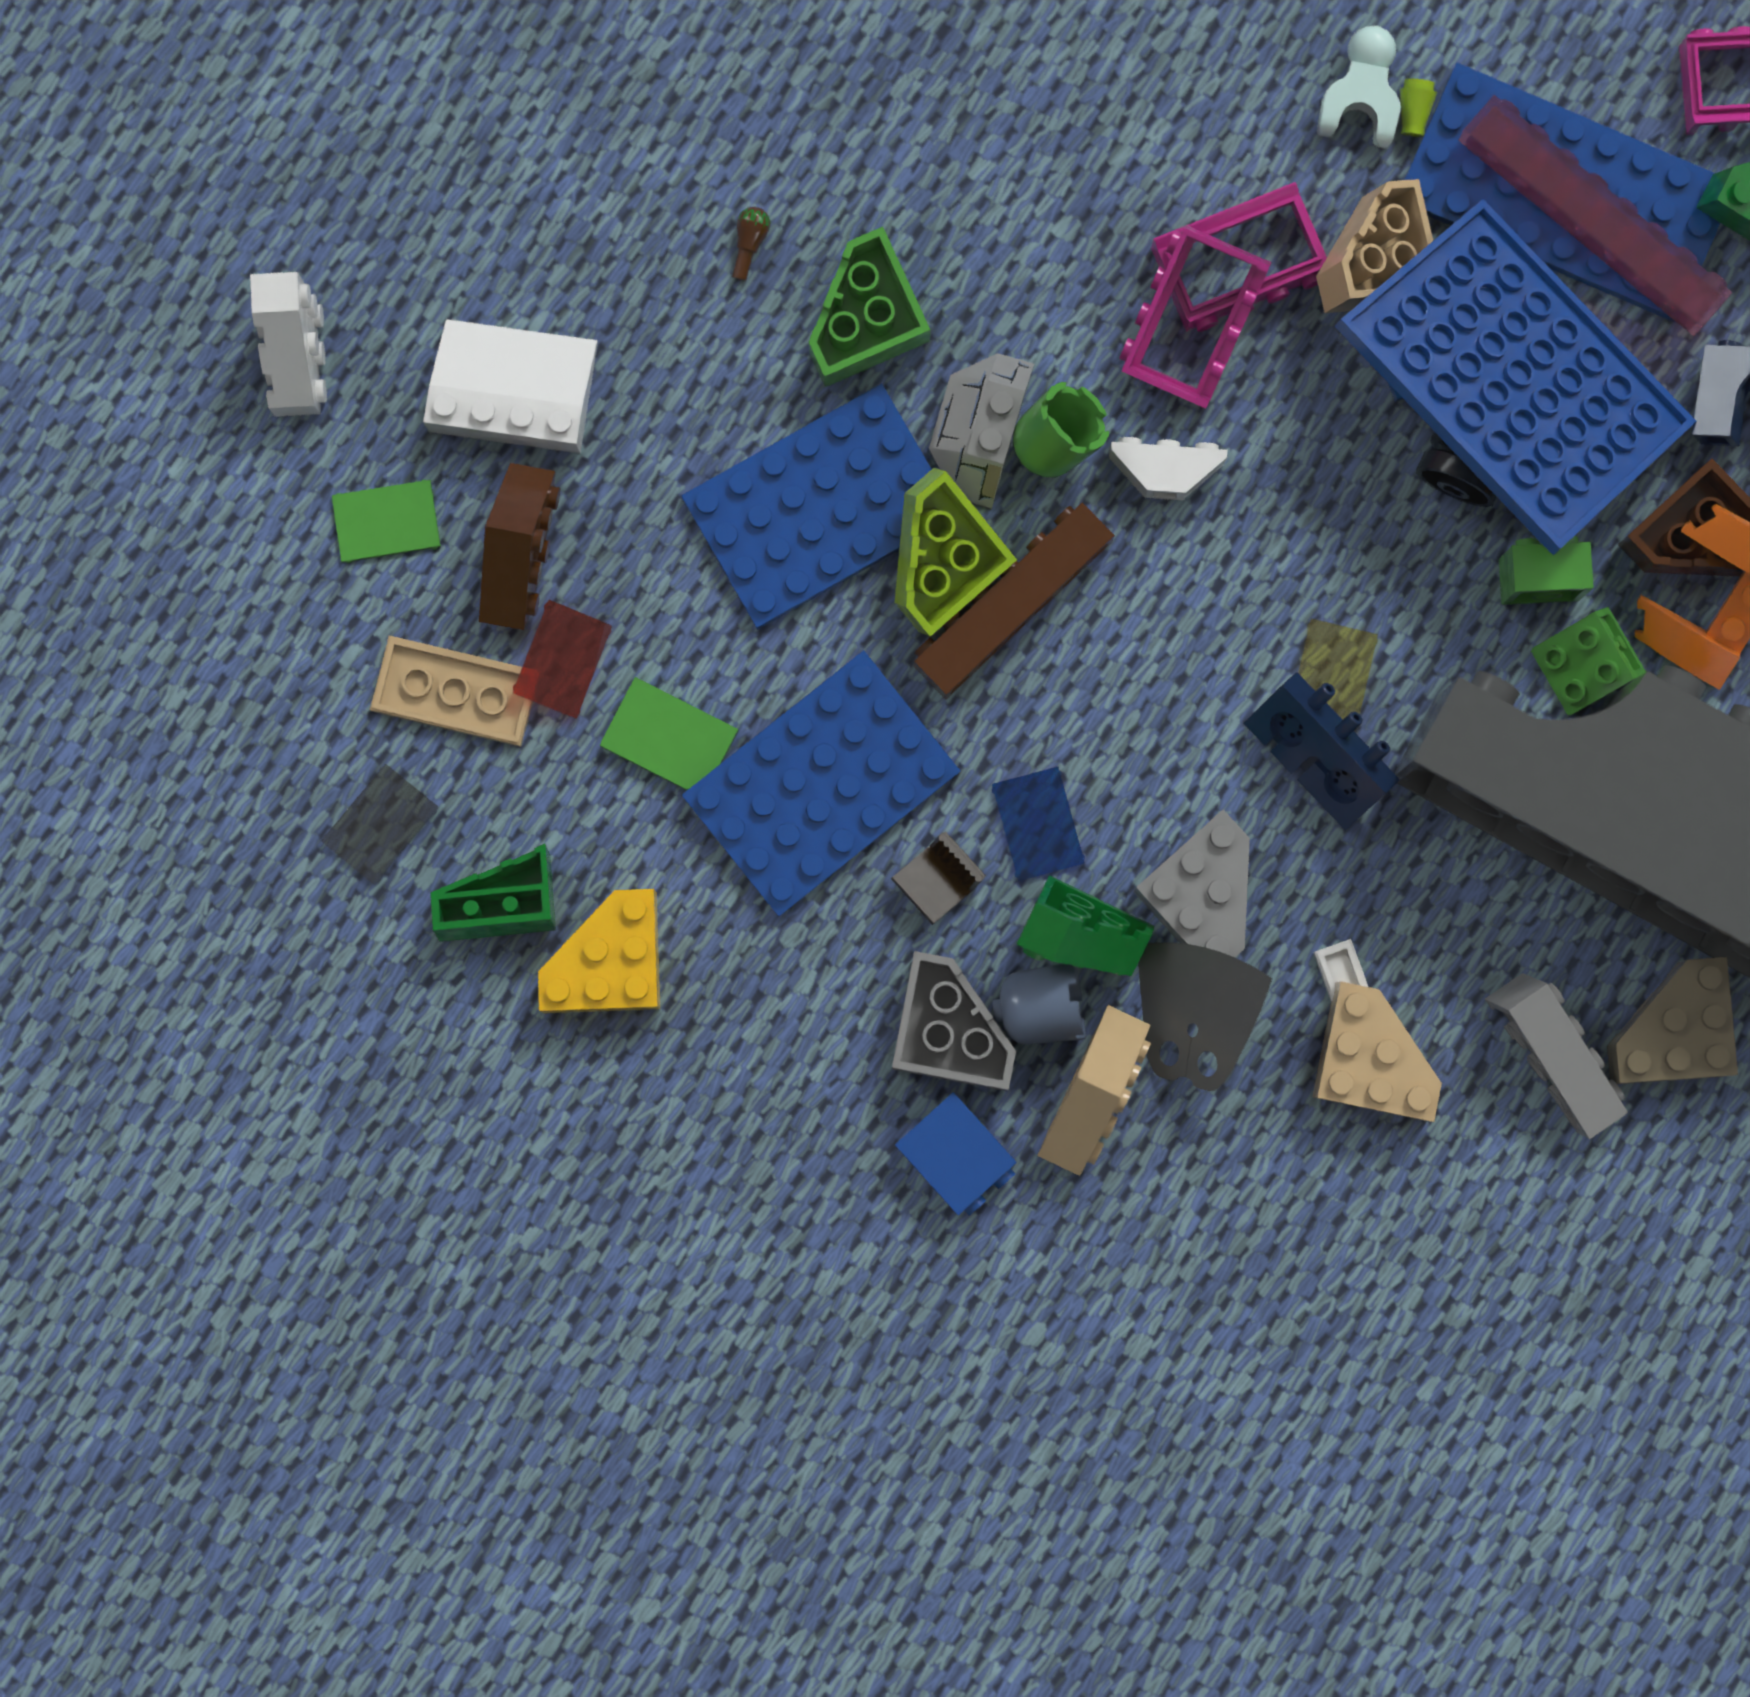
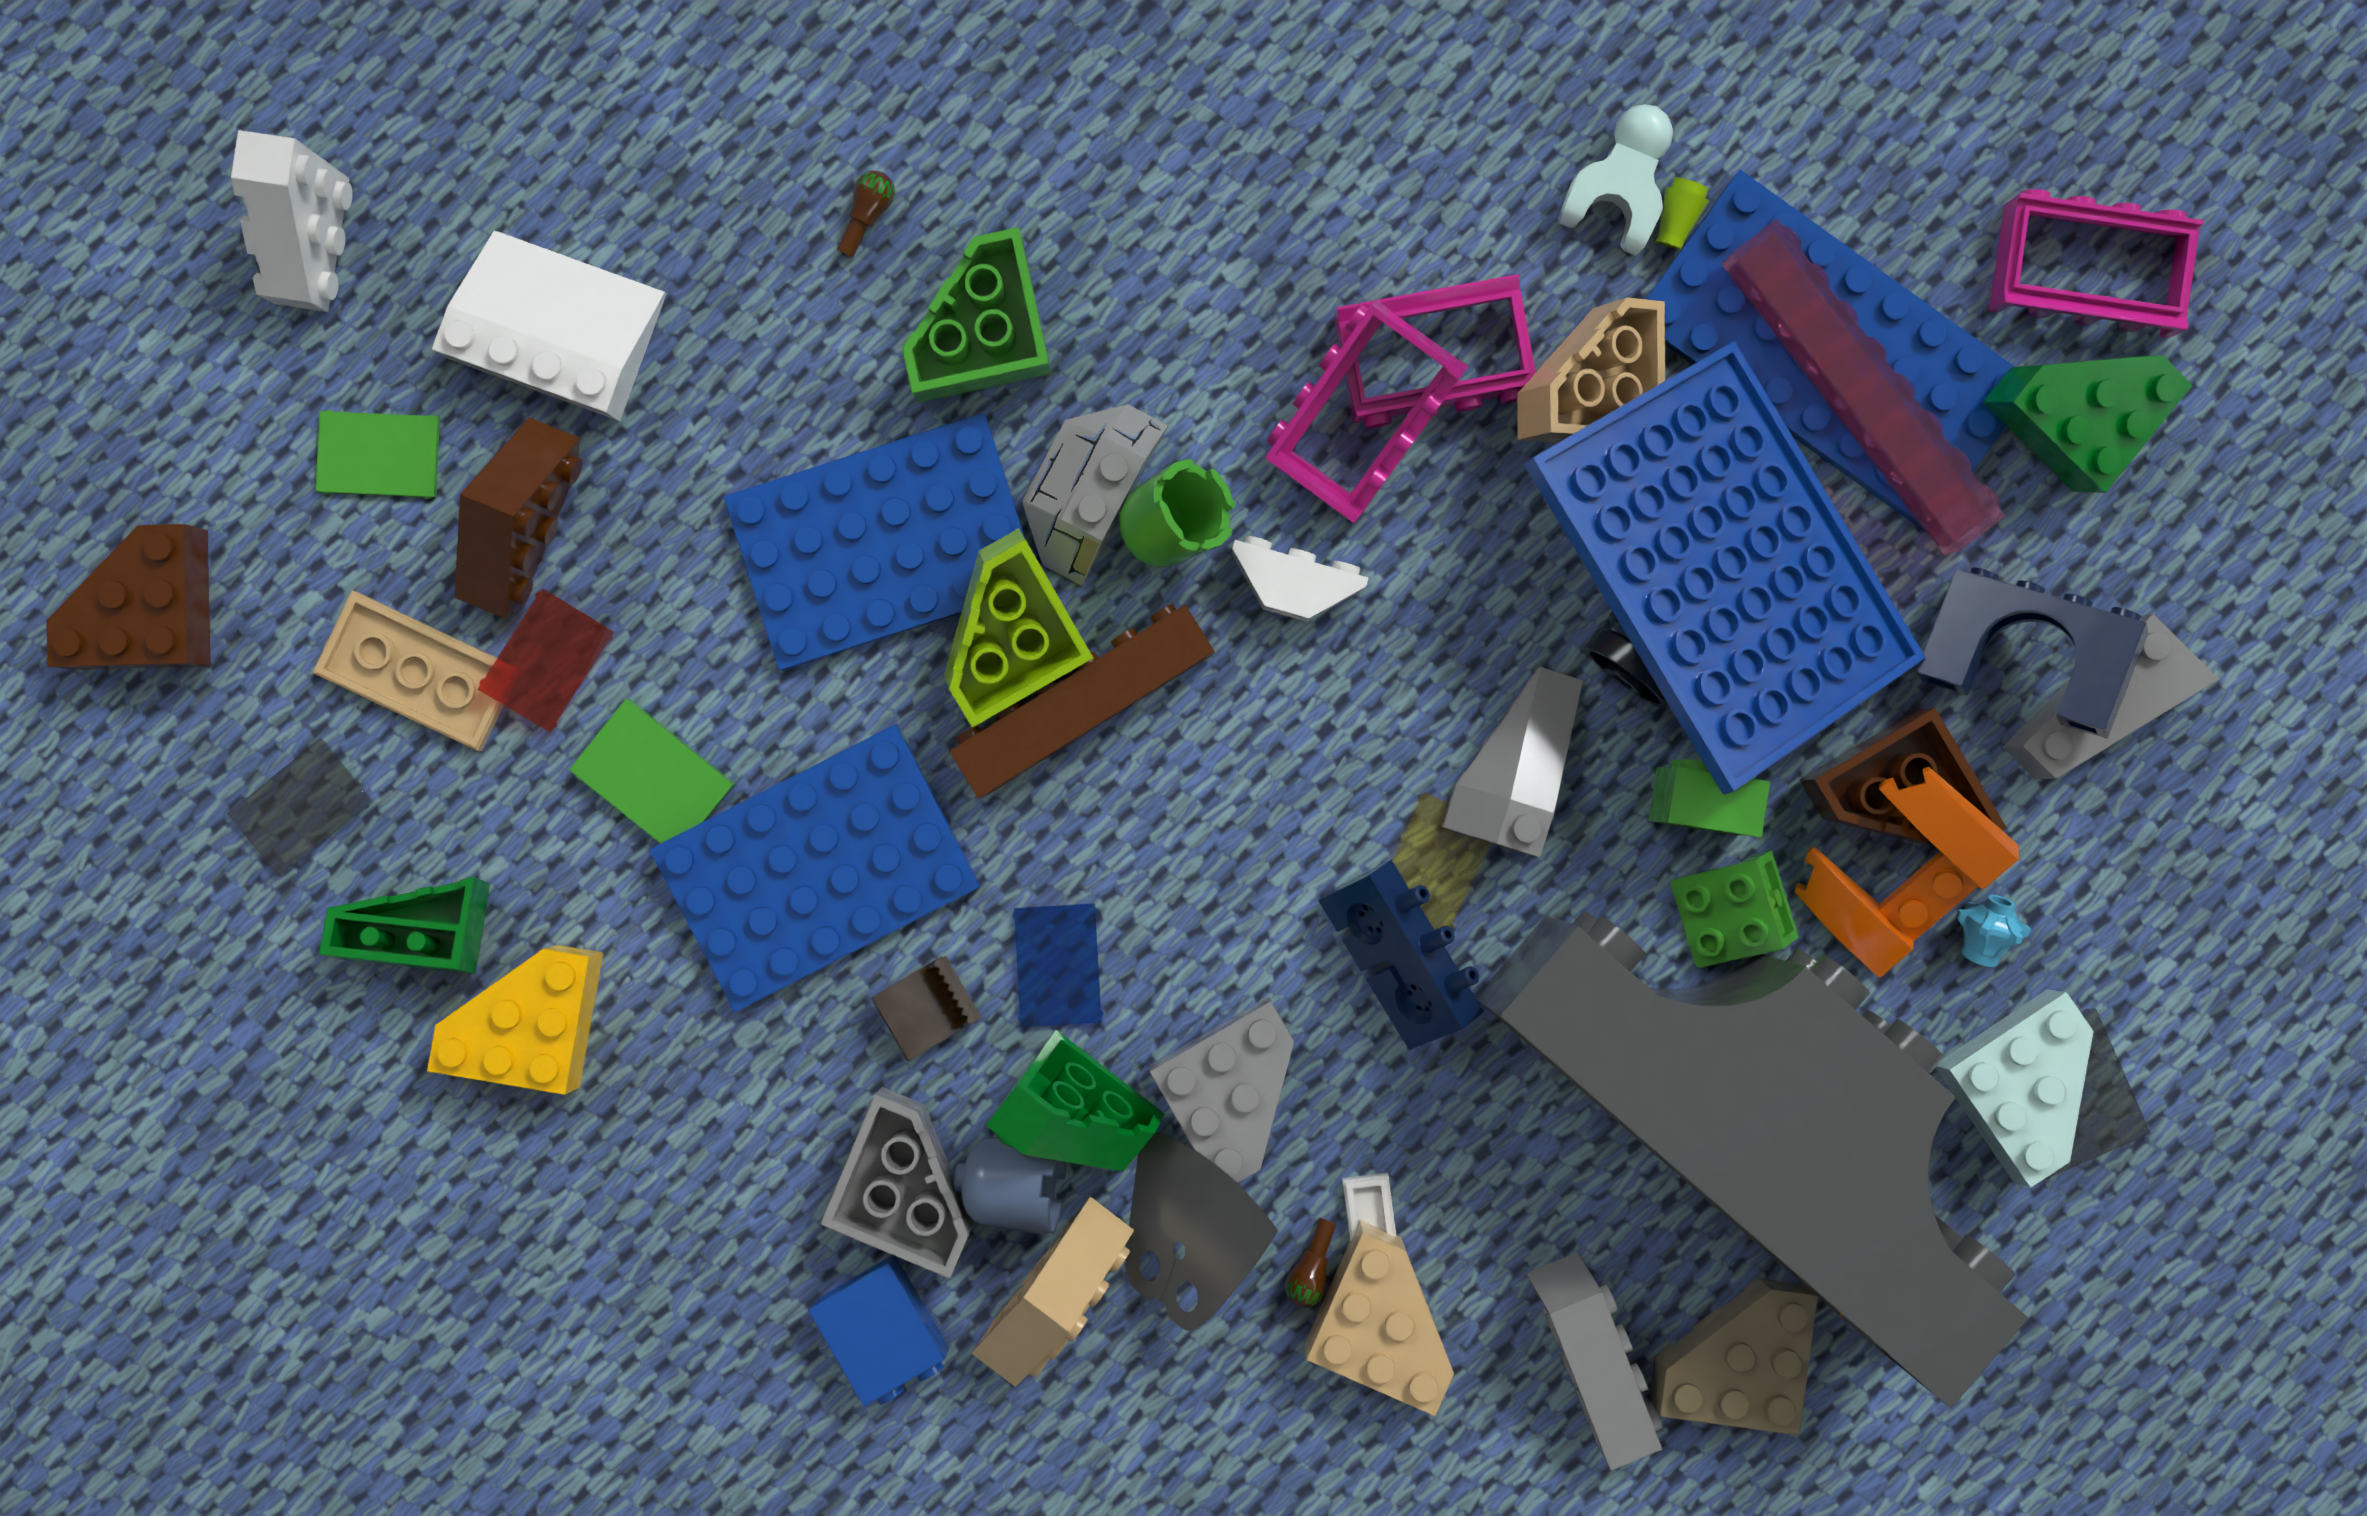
camera: 10 degrees right, 5 degrees up
none -> reddish brown brick [46,524,211,670]
none -> reddish brown piece [1285,1218,1336,1308]
none -> light grey wedge [1441,667,1583,857]

